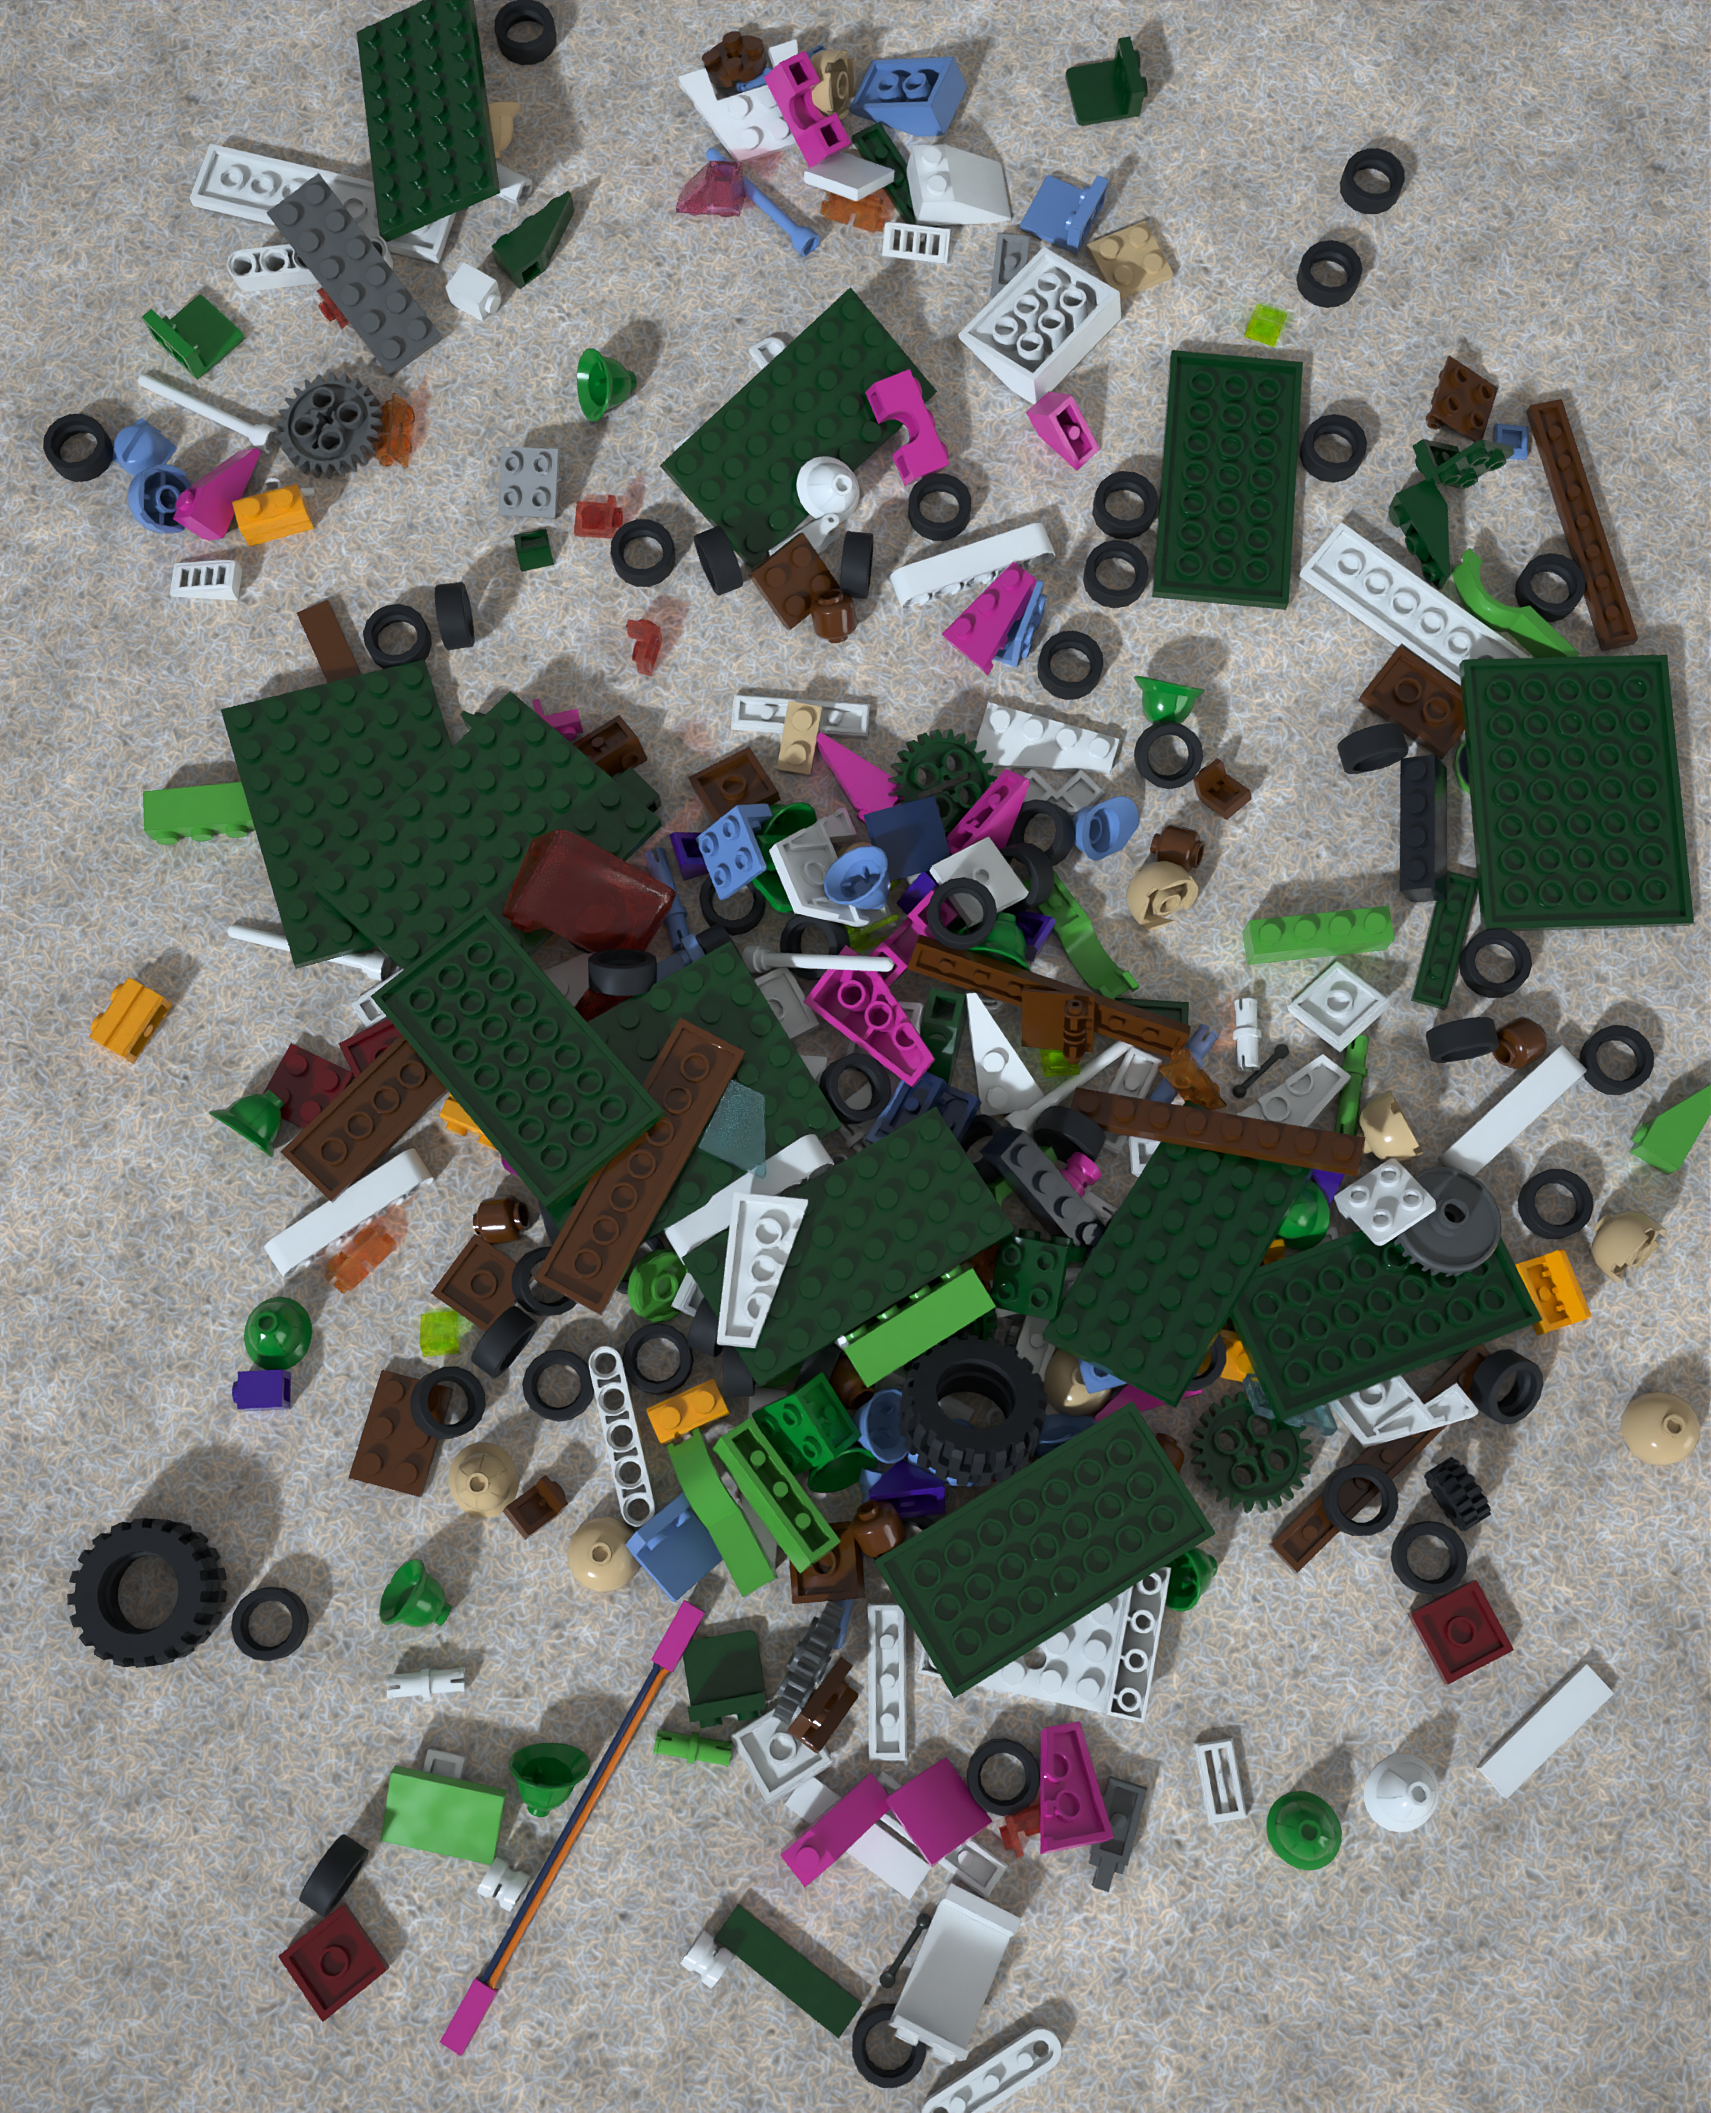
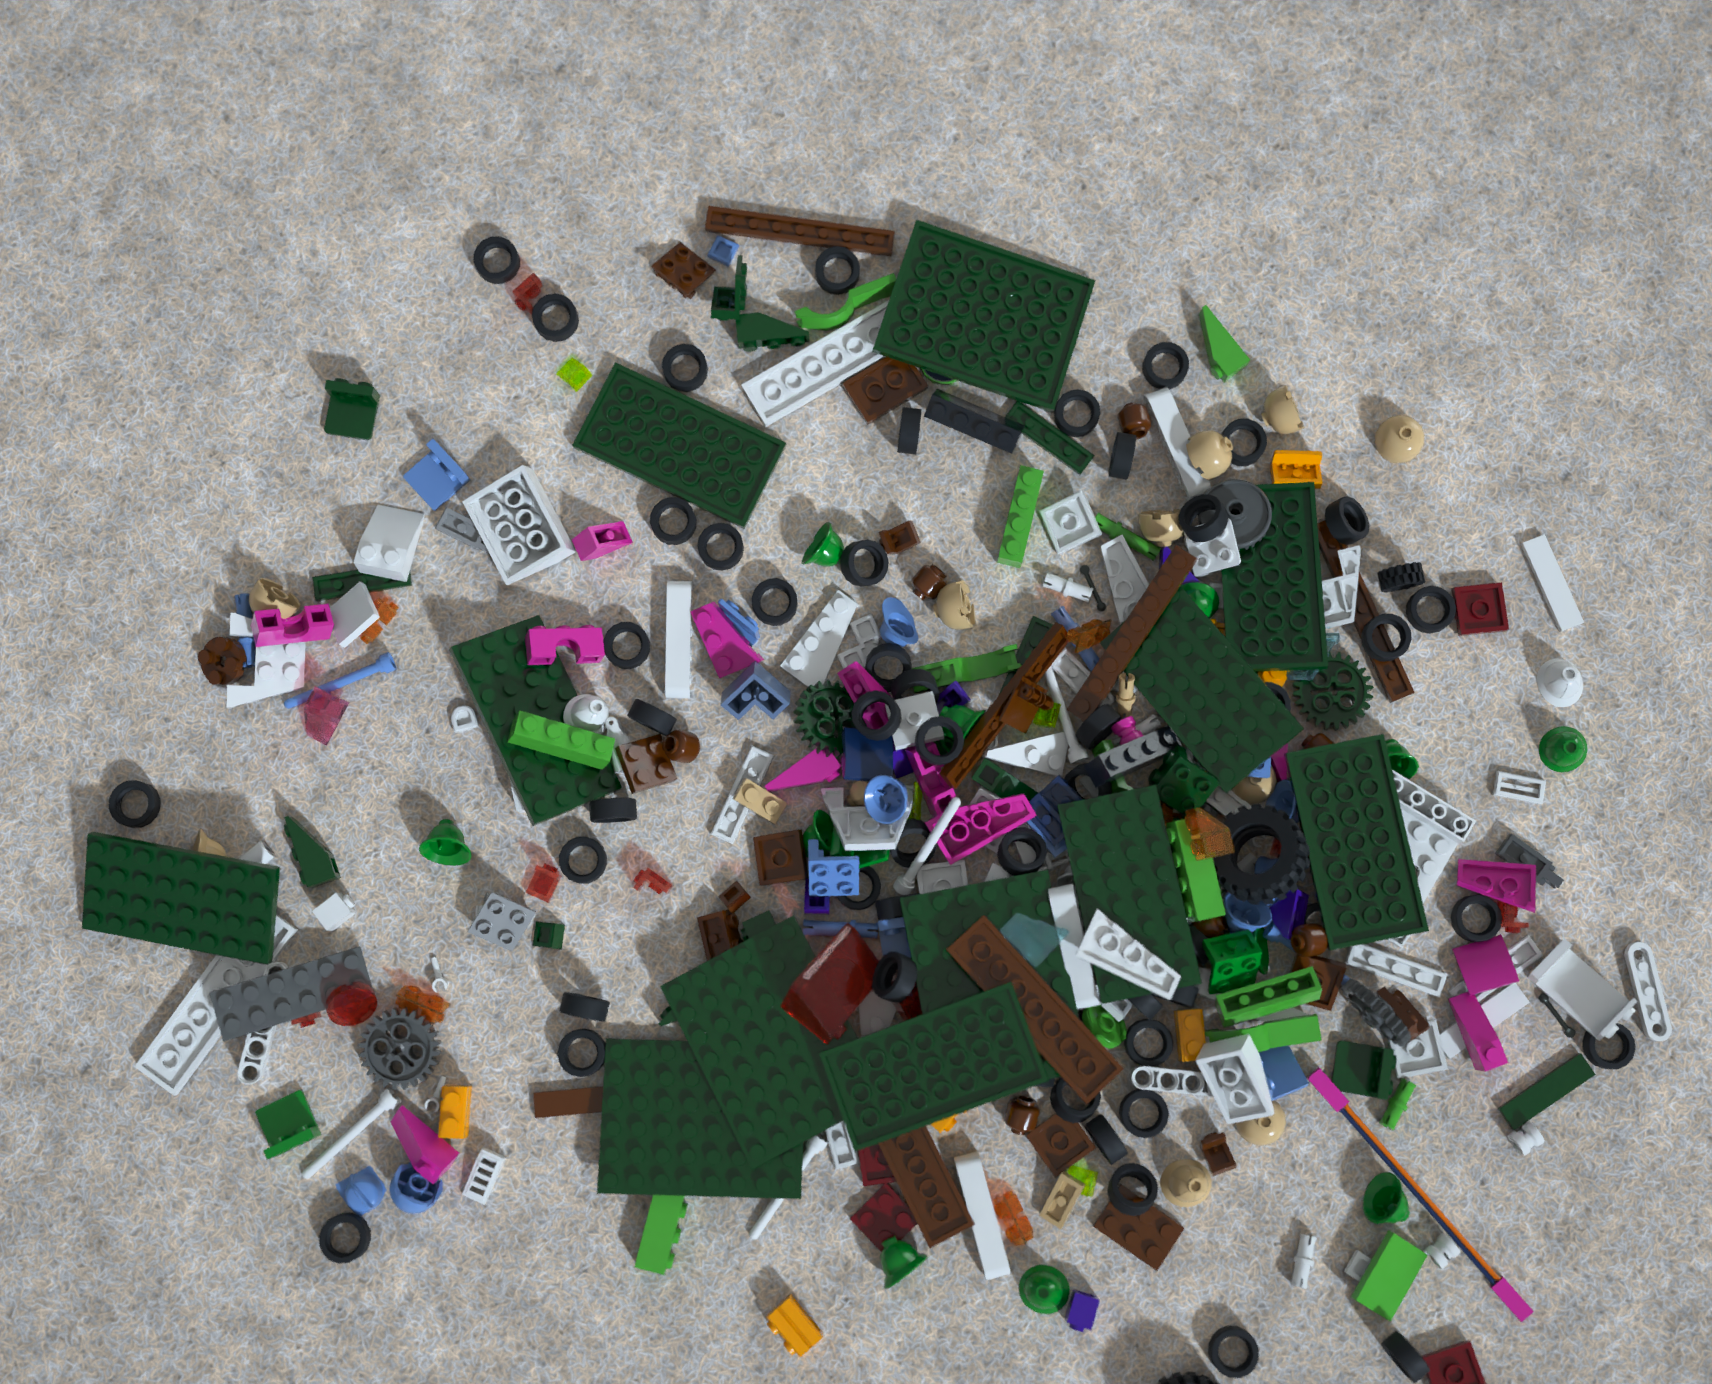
camera: 70 degrees left, 5 degrees up
green hat [379,1559,452,1627] -> none
dark pink bracket [533,699,584,741] -> none
medium blue slope [849,57,967,137] -> none
white slope [882,222,950,264] -> none
tan plate [1086,221,1174,300] -> none
none -> clear red tile [326,982,378,1026]
none -> white hand [431,957,449,993]
none -> bright green brick [508,711,615,770]
none -> clear red bracket [513,273,543,314]
none -> reddish brown tile [719,881,751,914]
none -> sand blue brick [720,661,791,720]
none -> black tyre [851,690,902,741]
none -> tan plate [1039,1171,1086,1229]
none -> tan pin [1116,673,1135,720]
none -> black tyre [1178,494,1228,542]
none -> clear orange slope [1185,807,1234,860]
none -> tan cylinder [1186,430,1233,480]
none -> white slope [1196,1034,1274,1124]

